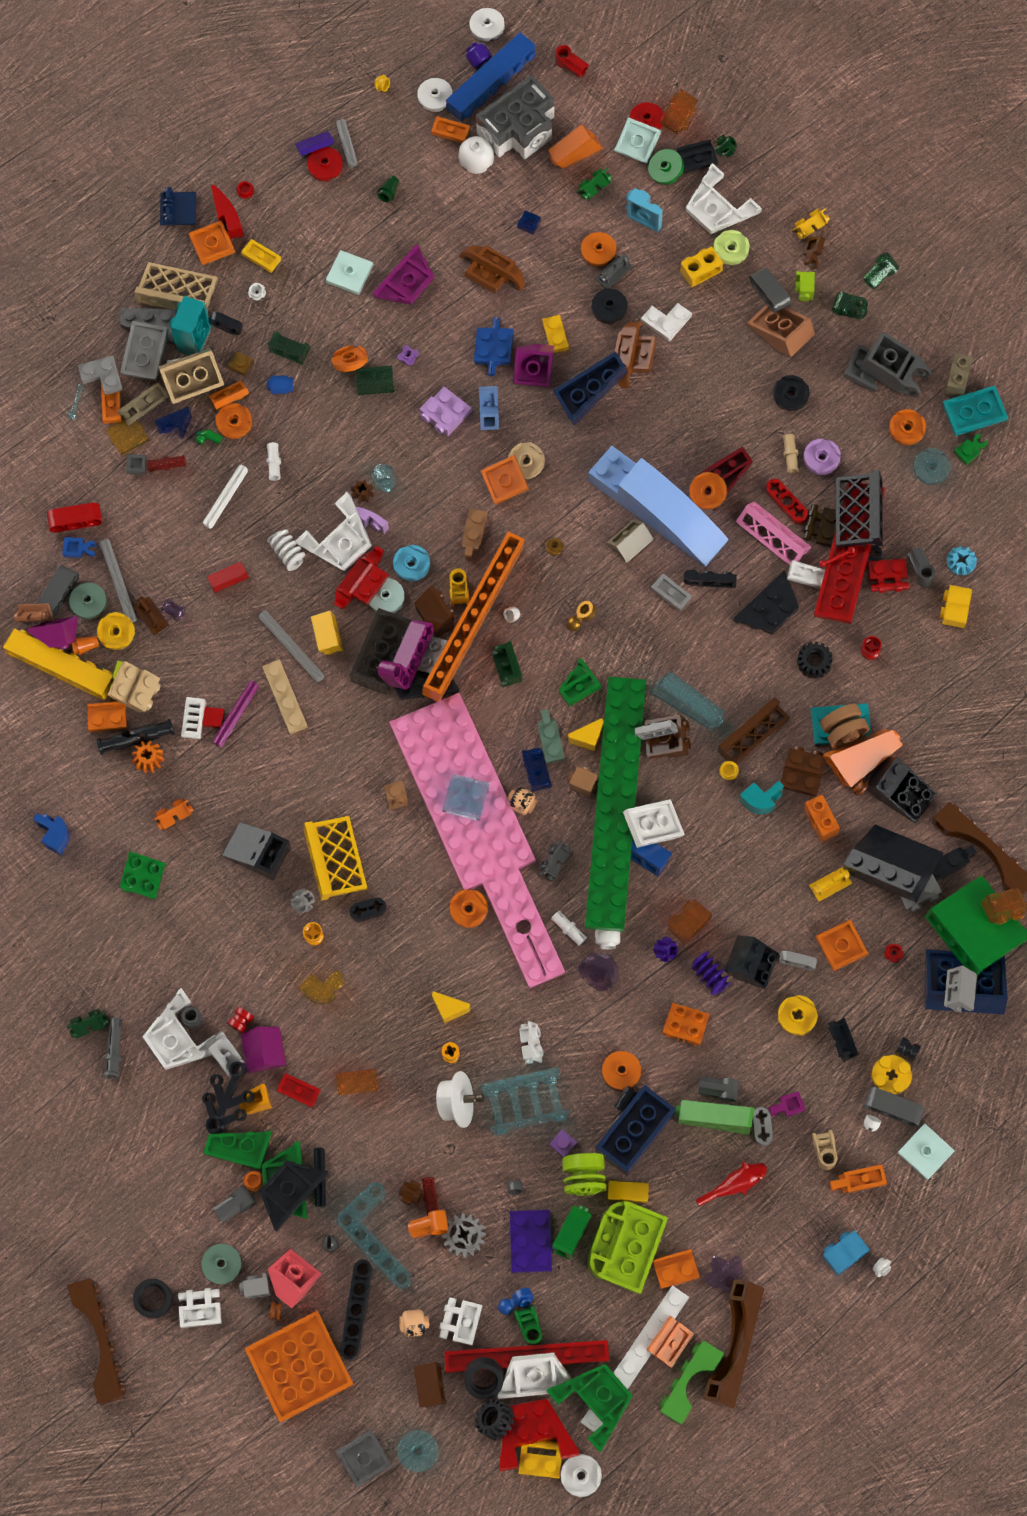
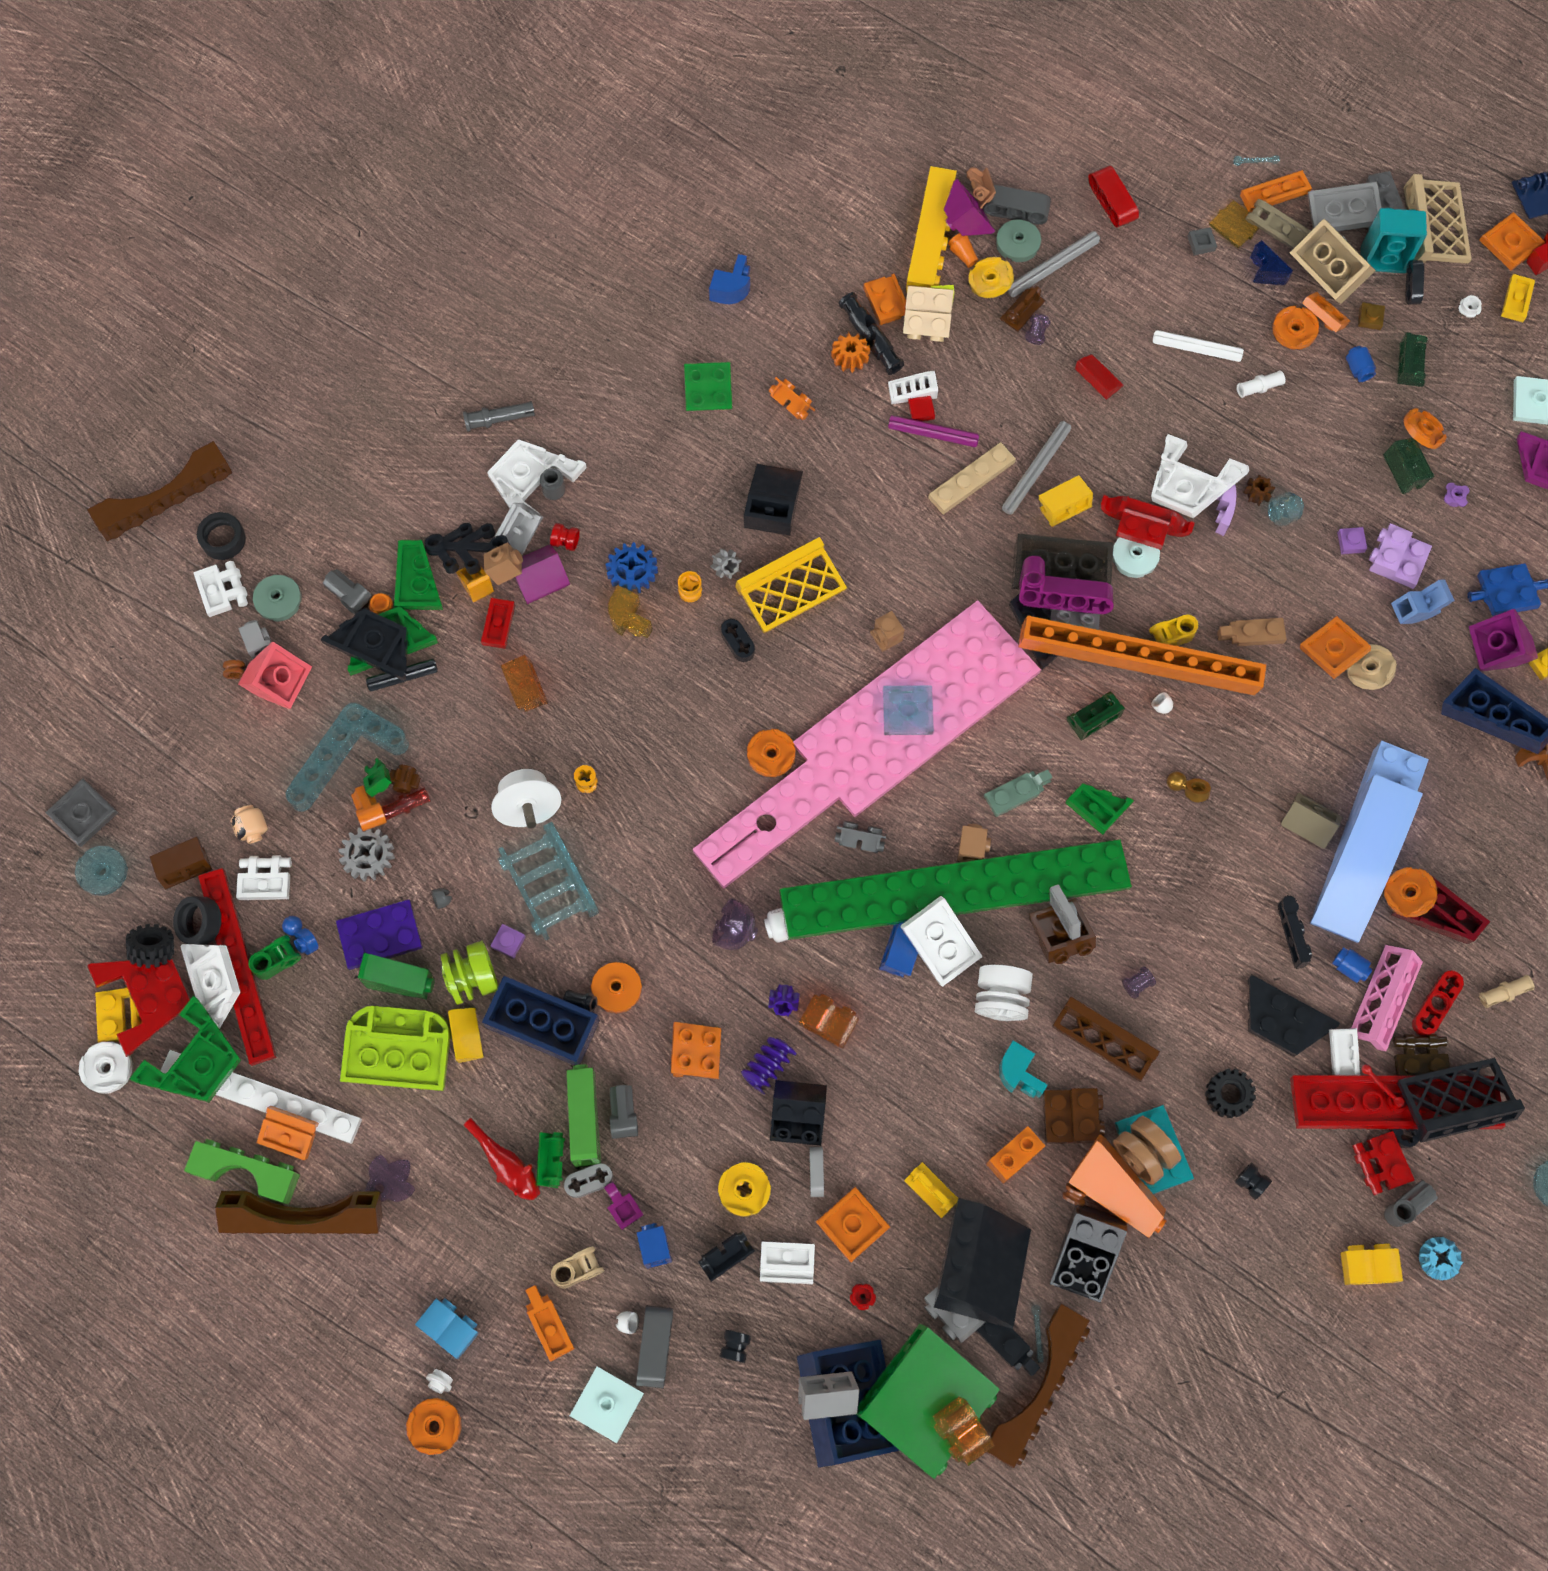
camera: 70 degrees right, 0 degrees up
blue plate [62,537,97,558] -> none
dark green hinge [67,1009,109,1039] -> none
light grey plate [78,356,123,395] -> none
clear red pin [148,455,187,472] -> none
green arm [195,430,223,445] -> none
orange plate [244,1310,354,1423] -> none
white piece [267,529,305,571] -> none
dark grey hinge [322,1235,338,1252] -> none
black beam [340,1259,373,1362] -> none
medium azure plate [393,545,431,582] -> none
reddish brown slope [415,585,455,638] -> none
yellow slope [432,991,471,1024] -> none
light nougat head [507,787,537,815] -> none
white hinge [519,1021,543,1064] -> none
clear blue hinge [522,748,552,792] -> none
pearl gold plate [546,538,564,556] -> none
white pin [551,910,587,946] -> none
yellow slope [568,718,604,752] -> none
clear light blue slope [650,671,725,730] -> none
light grey plate [651,574,692,612] -> none
orange plate [653,1249,700,1290] -> none
yellow plate [719,761,739,780] -> none
lavender plate [803,439,841,475] -> none
red wheel [861,636,882,660] -> none
yellow plate [871,1055,912,1095] -> none
none -> green plate [363,758,391,797]
none -> orange plate [406,1398,462,1455]
none -> medium nougat brick [483,542,523,585]
none -> green hinge [536,1132,565,1188]
none -> blue gear [606,542,658,594]
none -> blue brick [637,1223,672,1269]
none -> white plate [760,1242,815,1285]
none -> white wheel [975,965,1033,1021]
none -> clear light blue hinge [1031,1305,1044,1363]
none -> clear purple bush [1122,966,1156,999]
none -> black wheel [1235,1162,1272,1200]
none -> blue brick [1332,947,1373,983]
none -> medium lavender plate [1337,527,1367,554]

